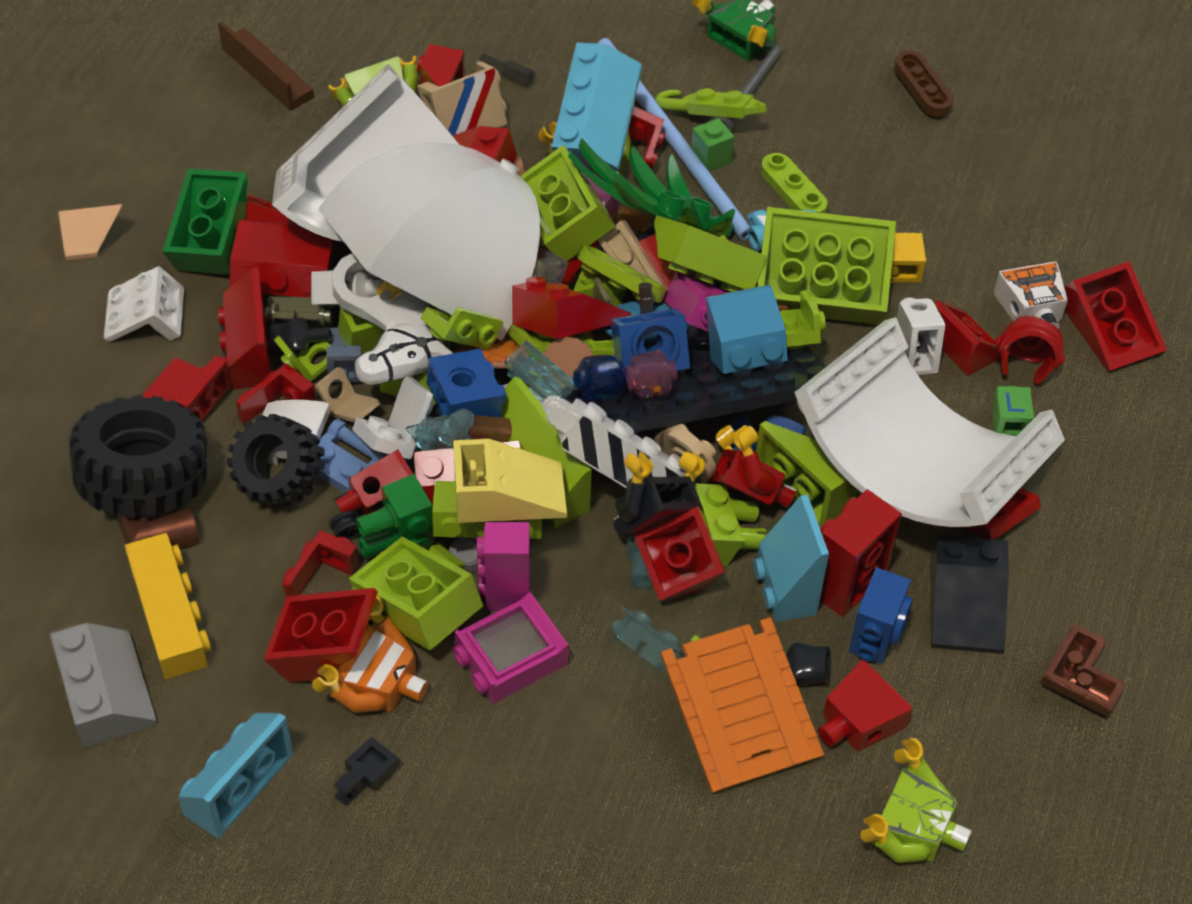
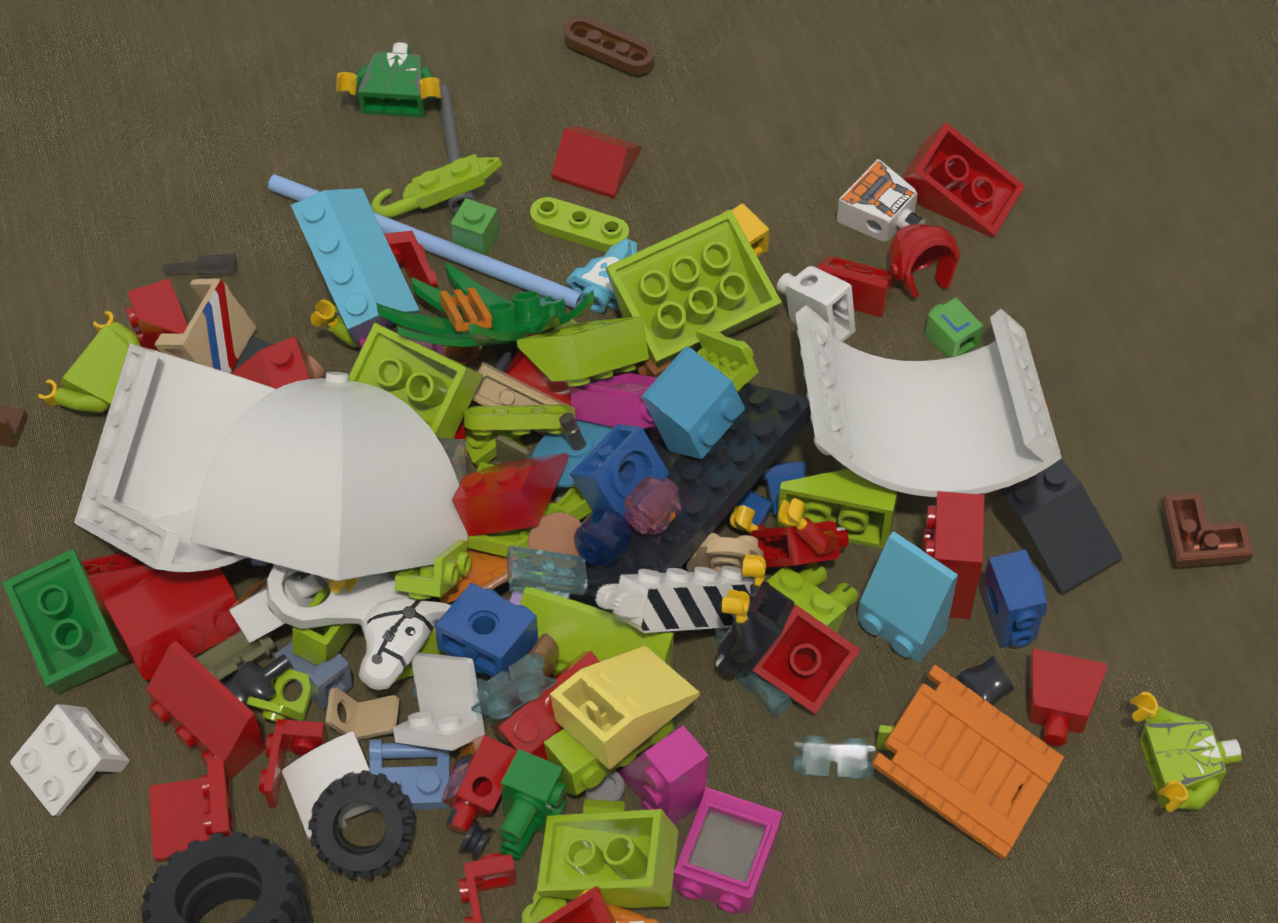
camera: 35 degrees left, 5 degrees up
none -> orange tile [440,288,492,332]
none -> red slope [552,126,641,199]

